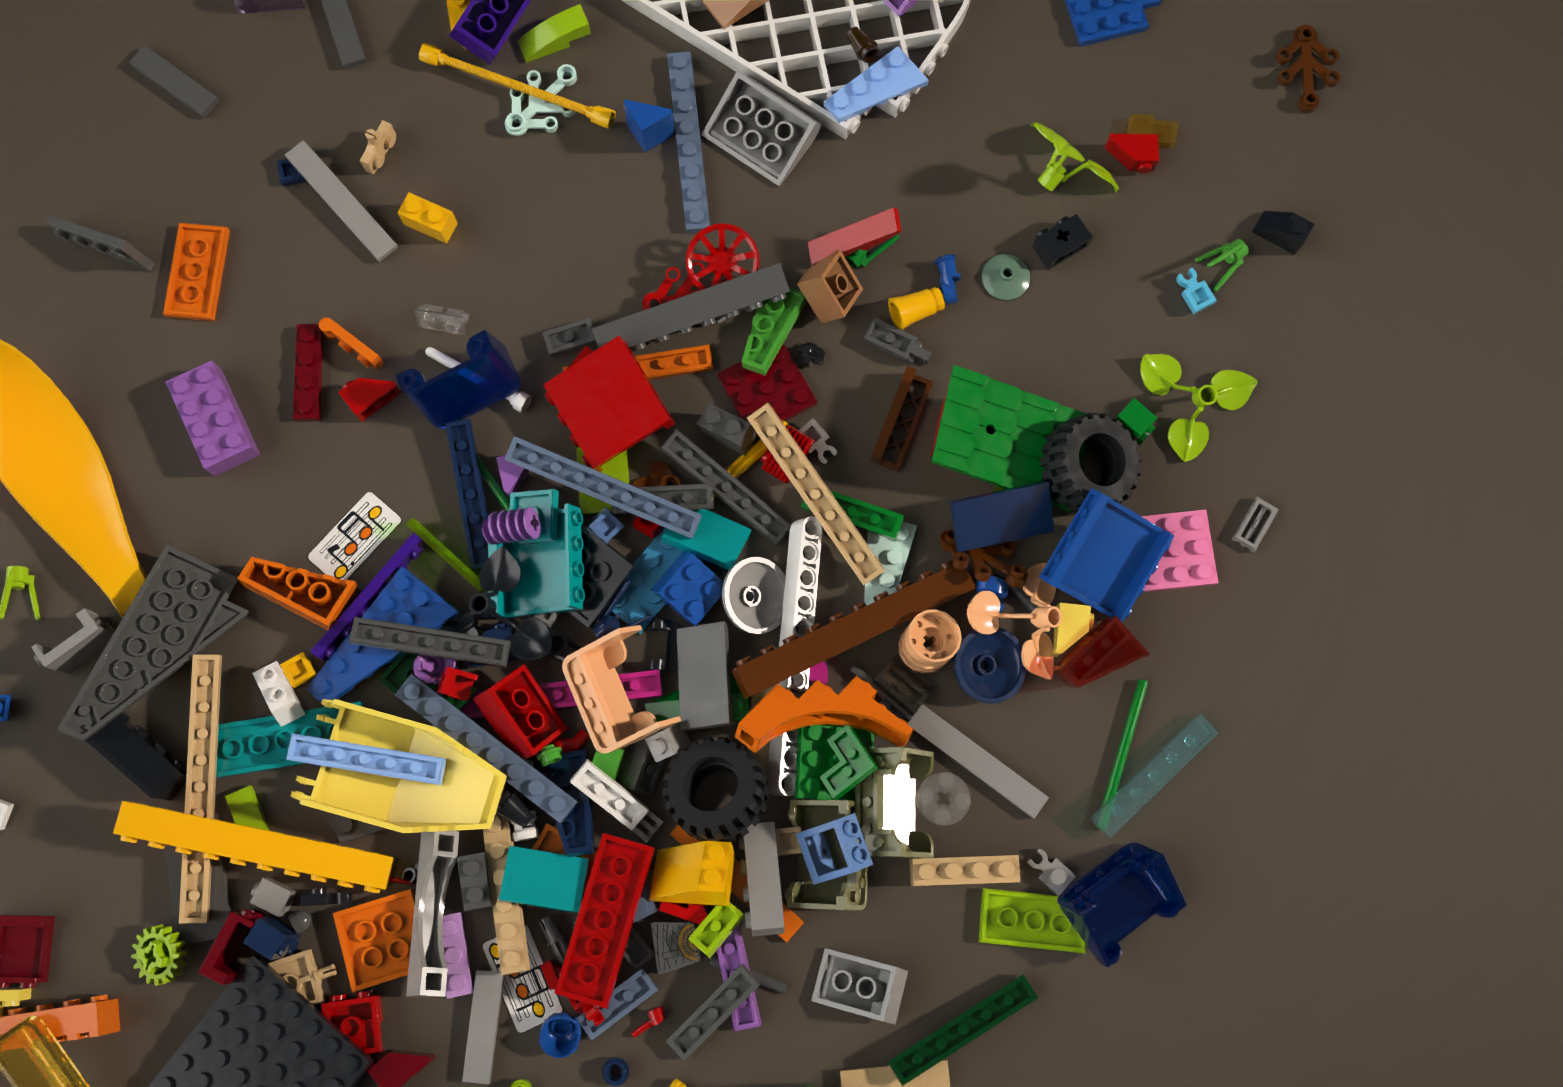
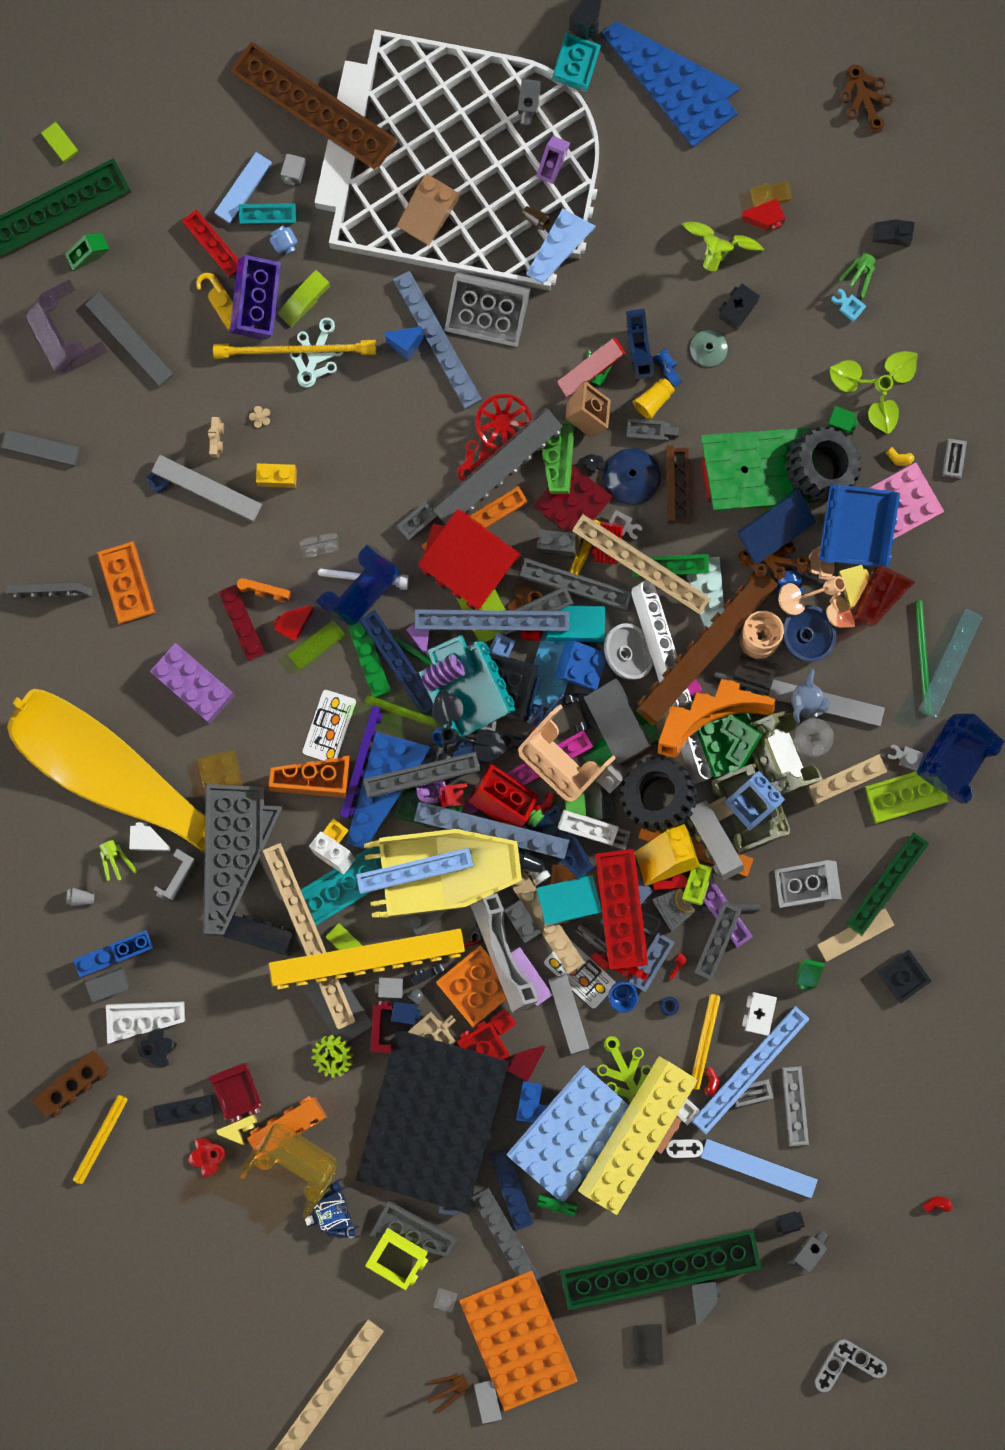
camera: 15 degrees left, 5 degrees up
none -> white slope [129,822,171,851]
none -> clear yellow plate [197,750,243,791]
none -> tan plant [249,406,270,428]
none -> clear neon green tile [288,620,345,670]
none -> green plate [348,622,391,699]
none -> red plate [490,1009,517,1036]
none -> dark blue dish [604,448,661,505]
none -> dark blue arch [626,308,654,379]
none -> sand blue piece [791,668,831,723]
none -> yellow arm [885,447,914,466]

